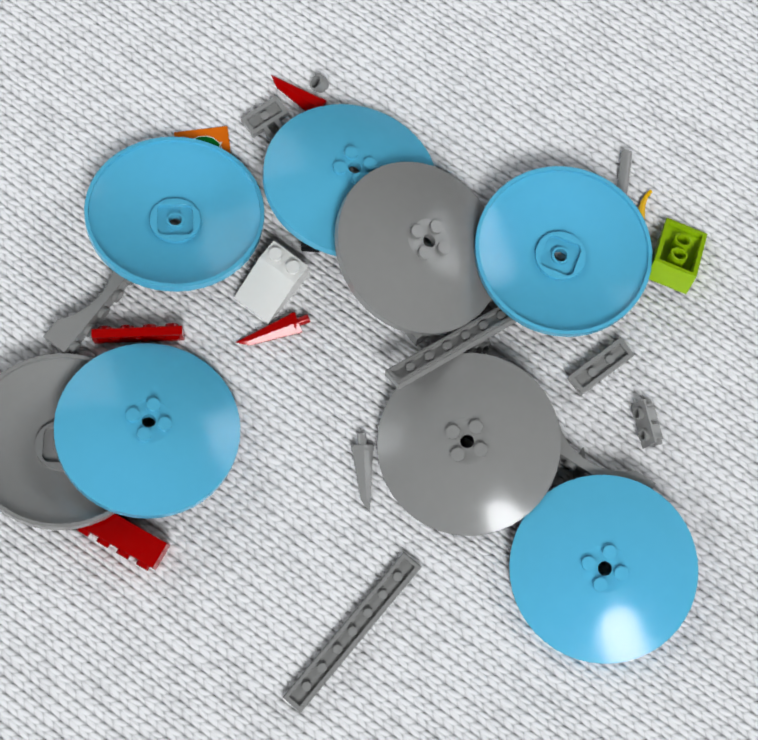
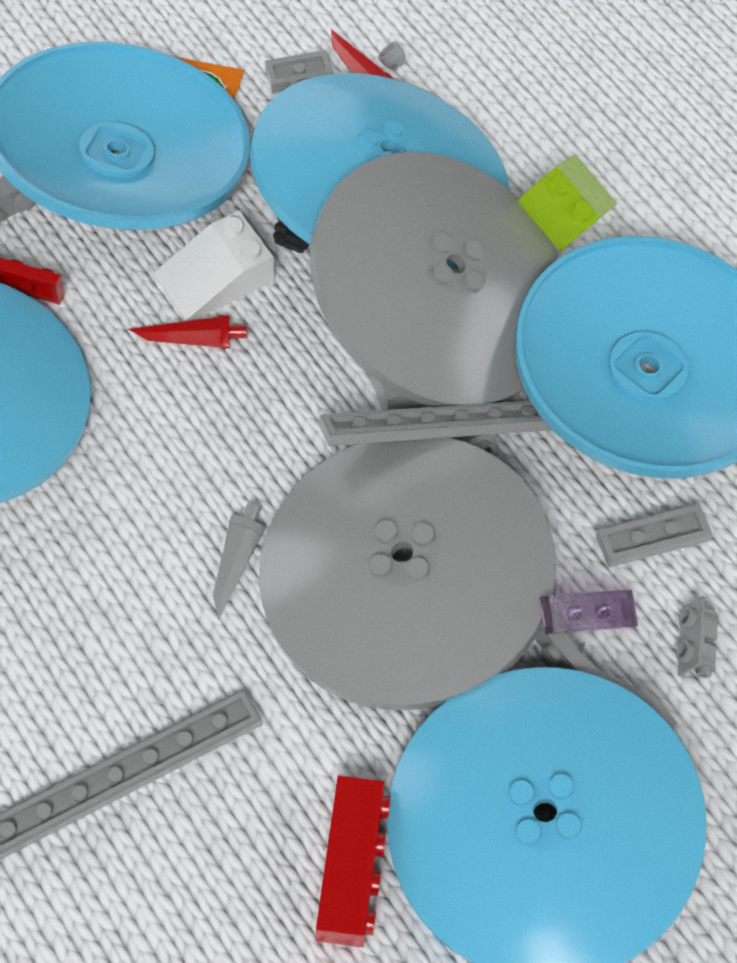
camera: 20 degrees right, 15 degrees down
none -> red brick [316,775,391,948]
none -> lime slope [517,154,617,252]
none -> clear purple tile [540,590,638,635]

